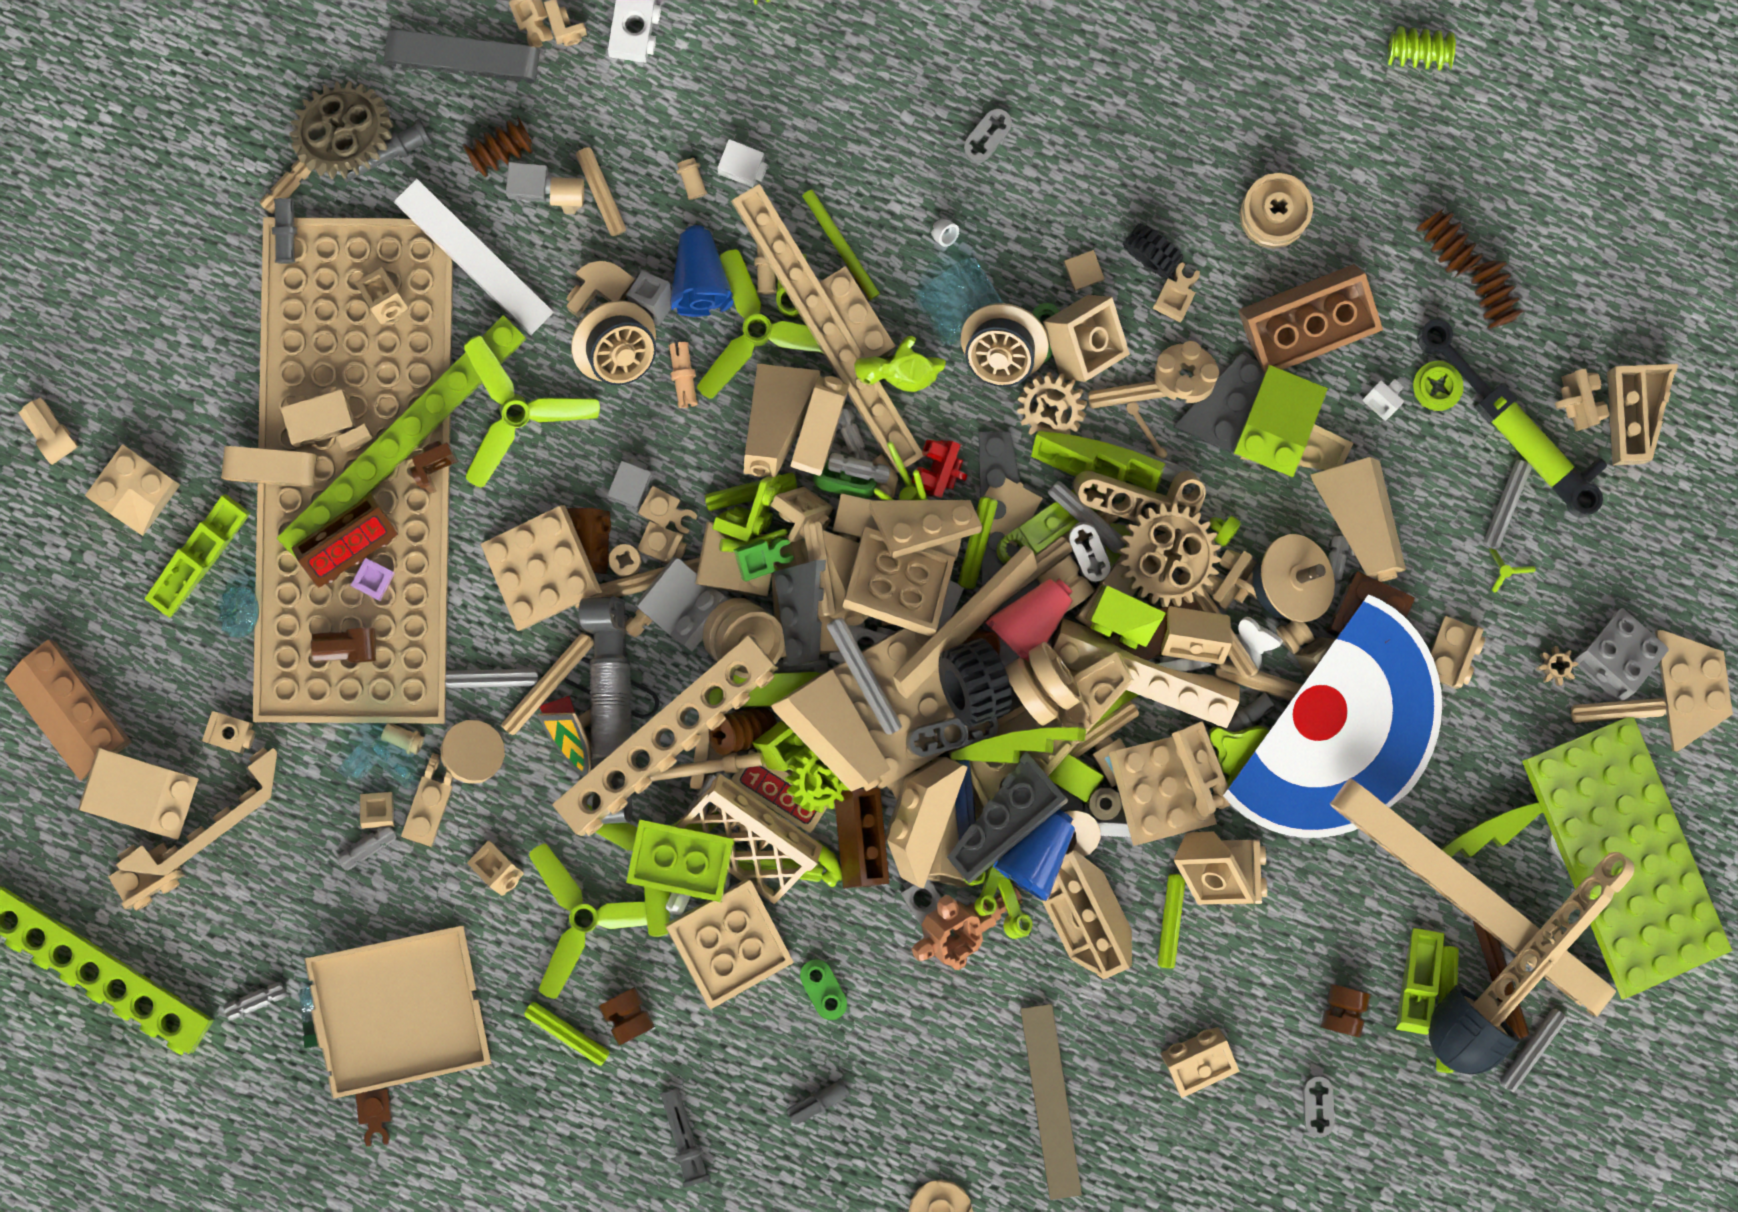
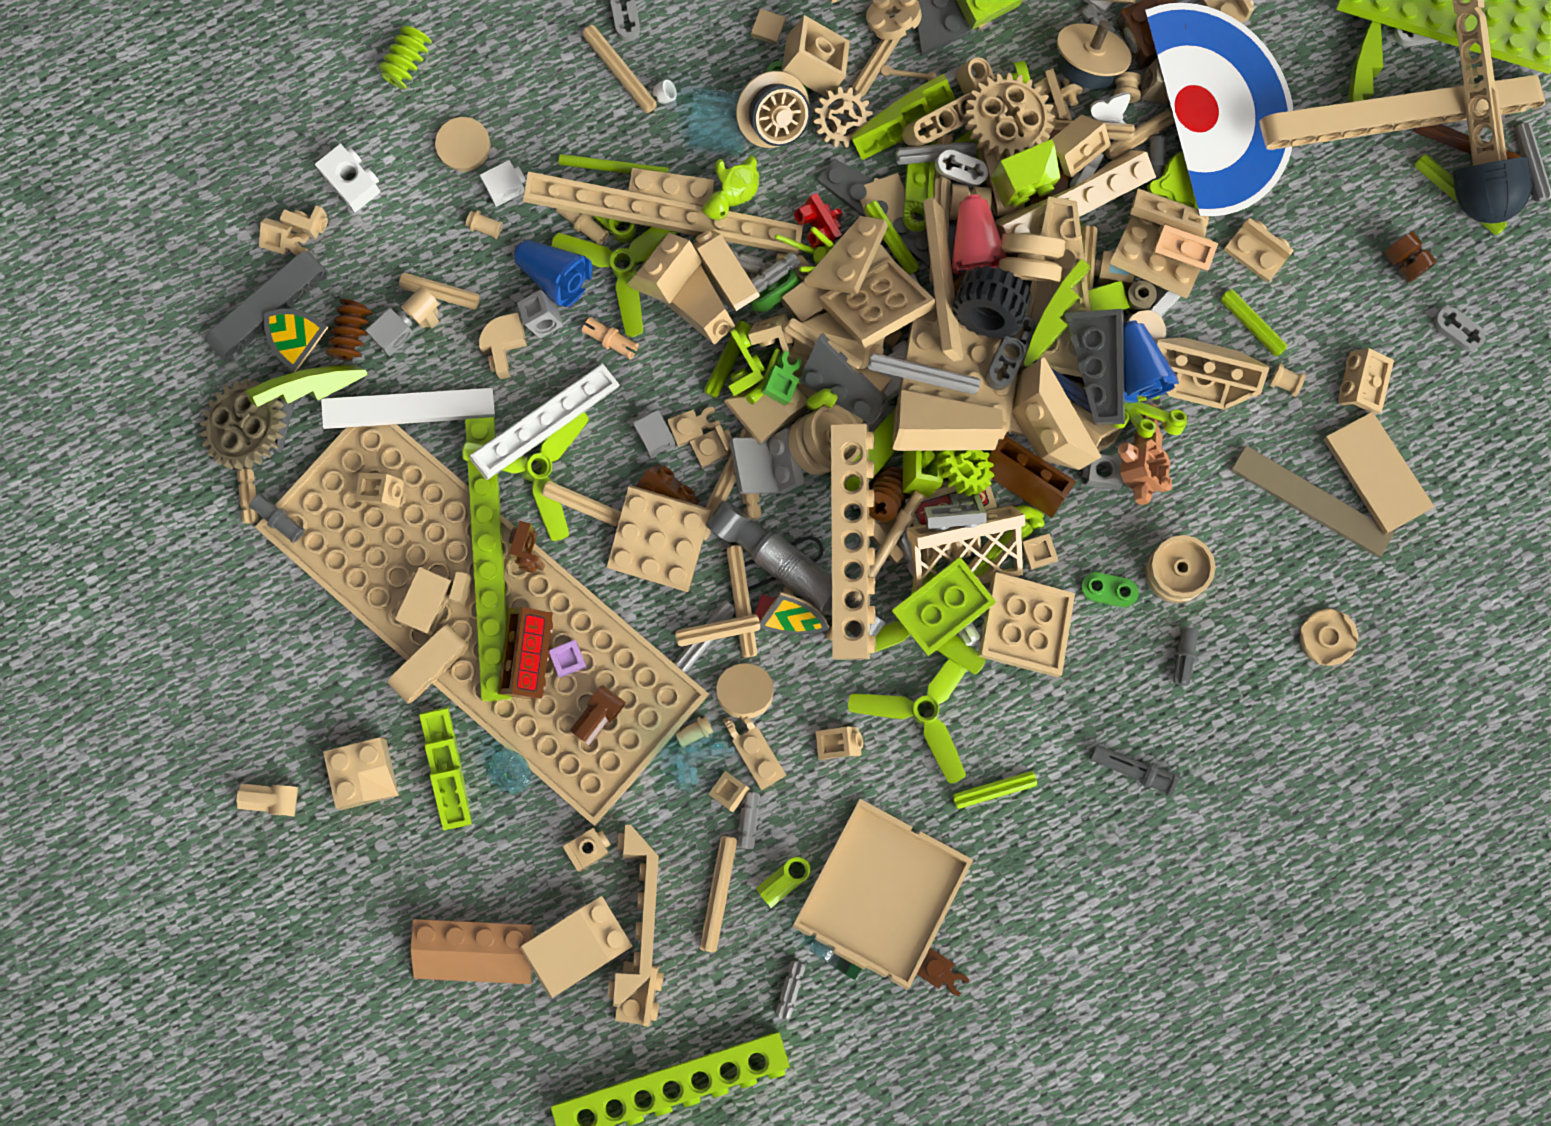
camera: 40 degrees left, 5 degrees down
tan piece [571,300,656,385] -> none
reddish brown wheel [598,987,656,1046] -> none
tan wheel [609,544,642,577] -> none
tan slope [1174,831,1256,905] -> none
lime slope [1396,928,1444,1035] -> none
none -> slope [245,364,368,407]
none -> shield [264,309,328,372]
none -> tan tile [435,117,491,172]
none -> white tile [469,363,620,481]
none -> tan axle [542,481,621,526]
none -> tan axle [582,25,657,113]
none -> tan slope [627,233,702,304]
none -> tan axle [675,614,760,646]
none -> tan axle [700,836,737,952]
none -> lime piece [756,856,811,908]
none -> lime arm [806,388,838,411]
none -> light grey plate [924,493,987,531]
none -> tan plate [1022,533,1058,570]
none -> tan wheel [1145,535,1216,604]
none -> light nougat panel [1153,225,1218,271]
none -> tan bush [1269,363,1306,397]
none -> tan tile [1323,412,1434,535]

